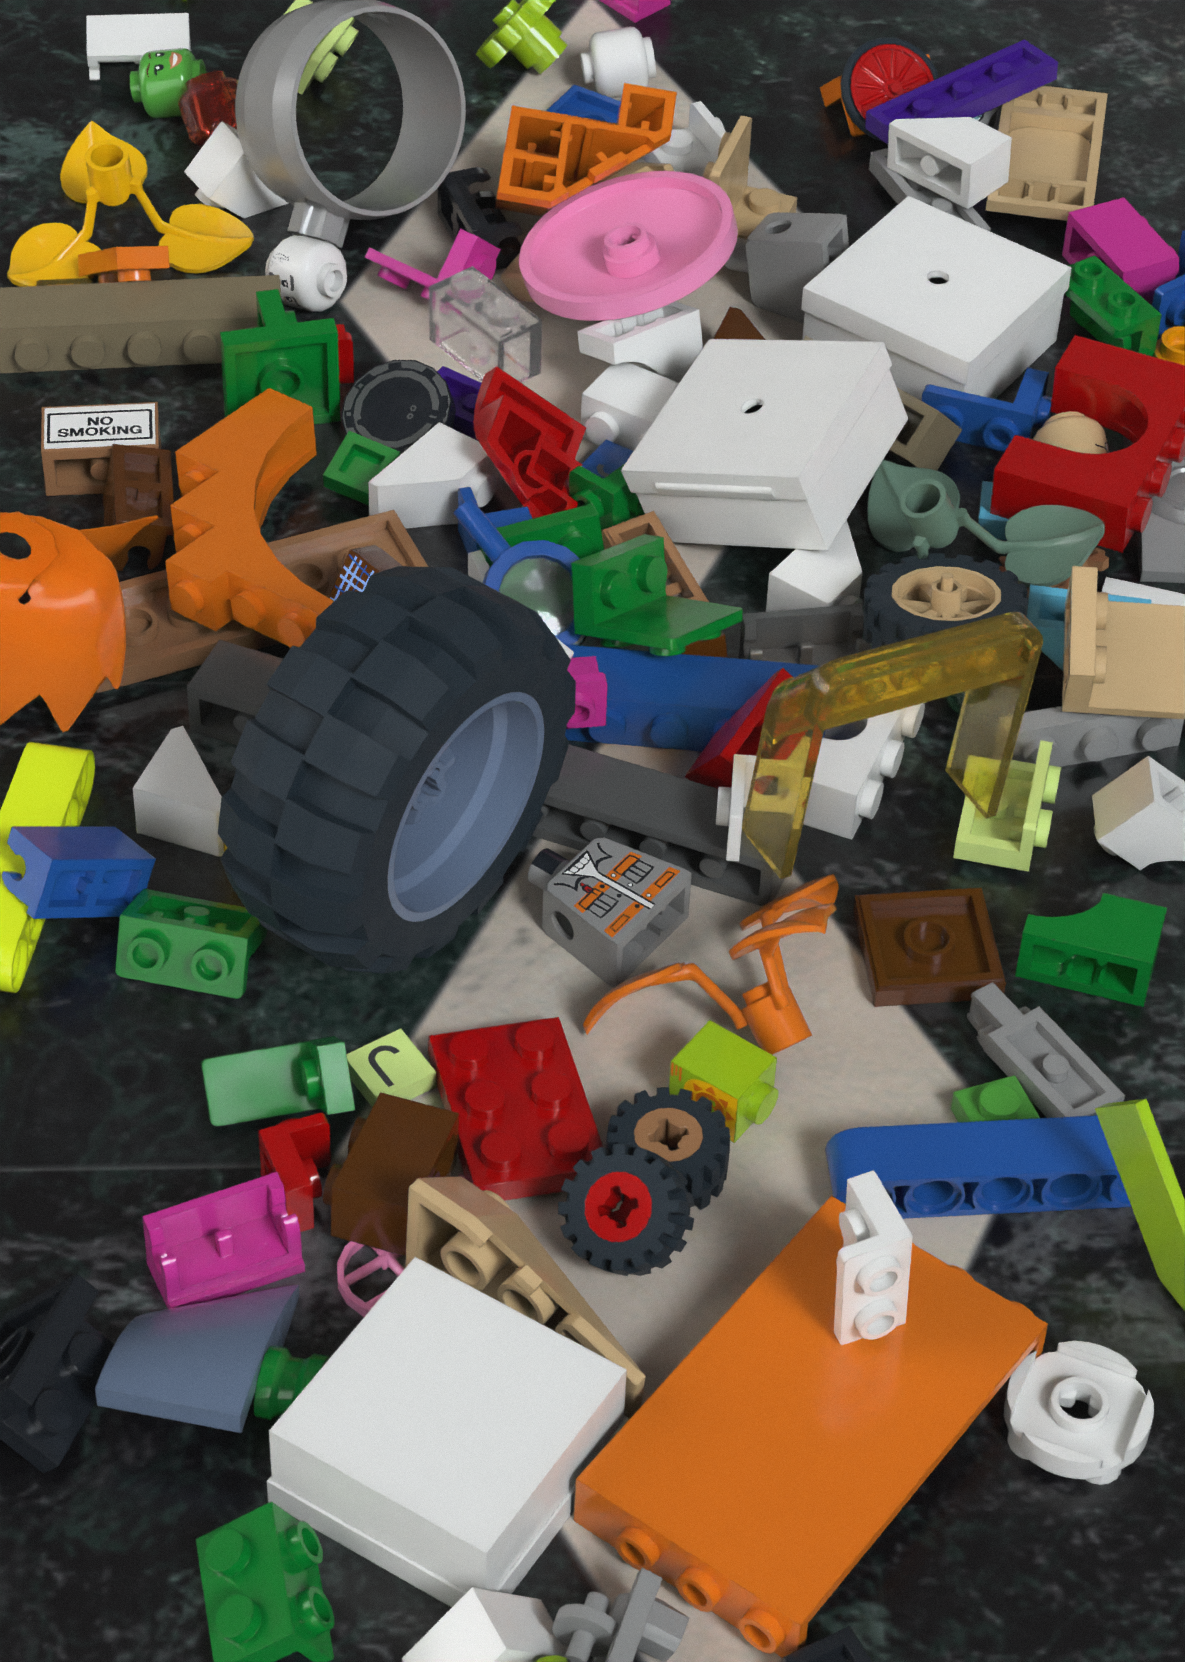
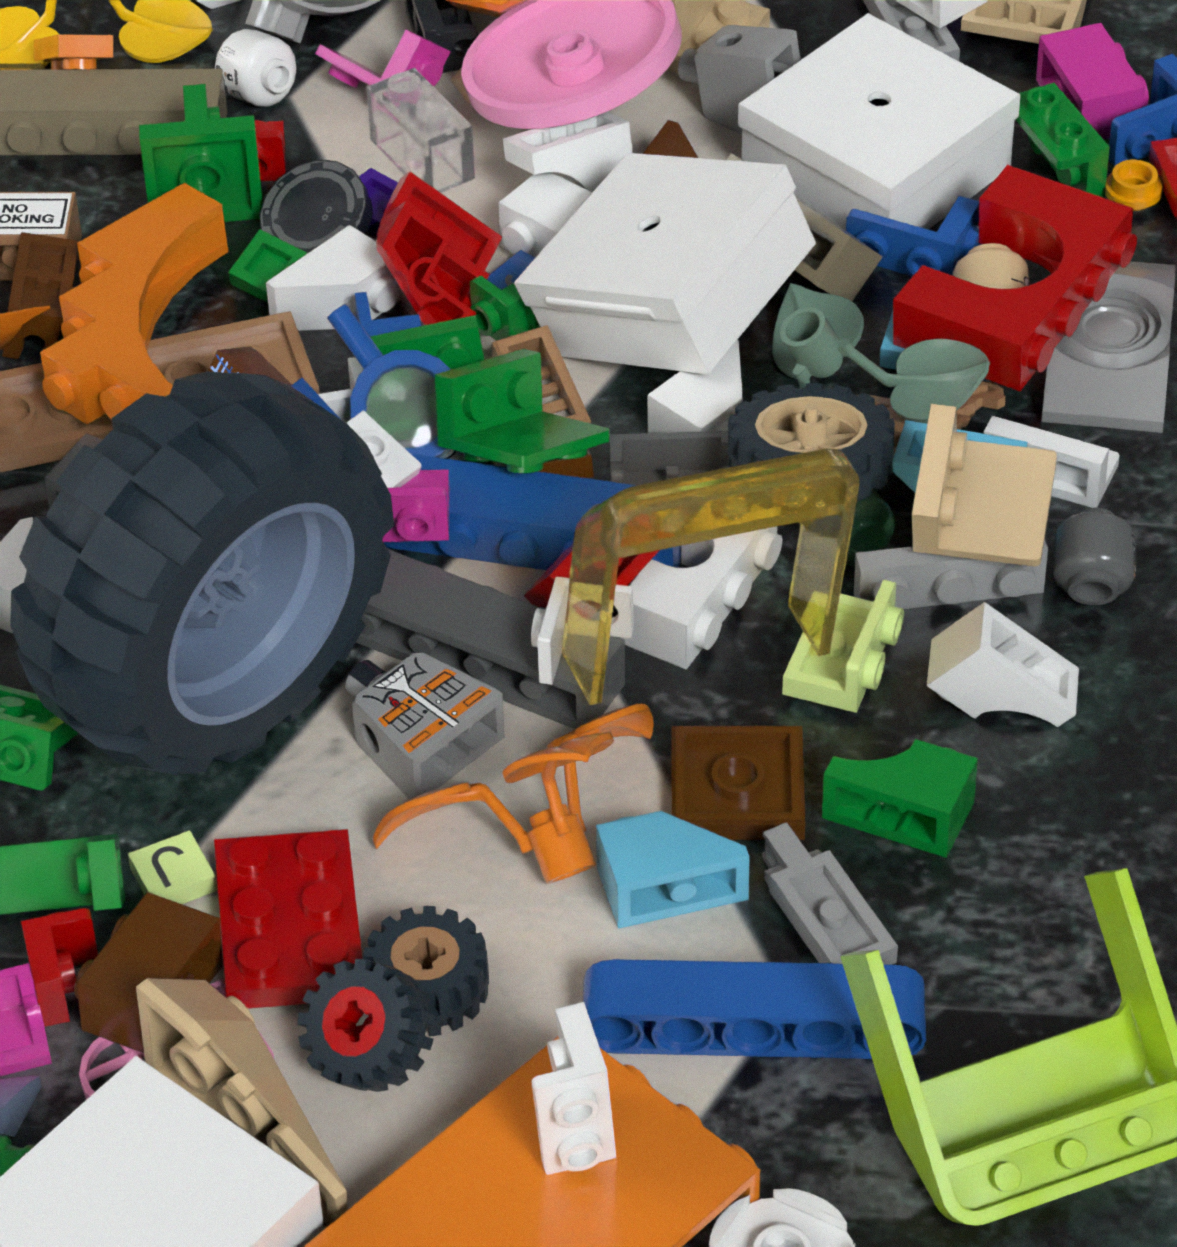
camera: 10 degrees right, 0 degrees up
lime brick [669,1020,779,1143] -> none
bright green plate [951,1075,1040,1122] -> none
none -> medium azure slope [596,811,749,929]

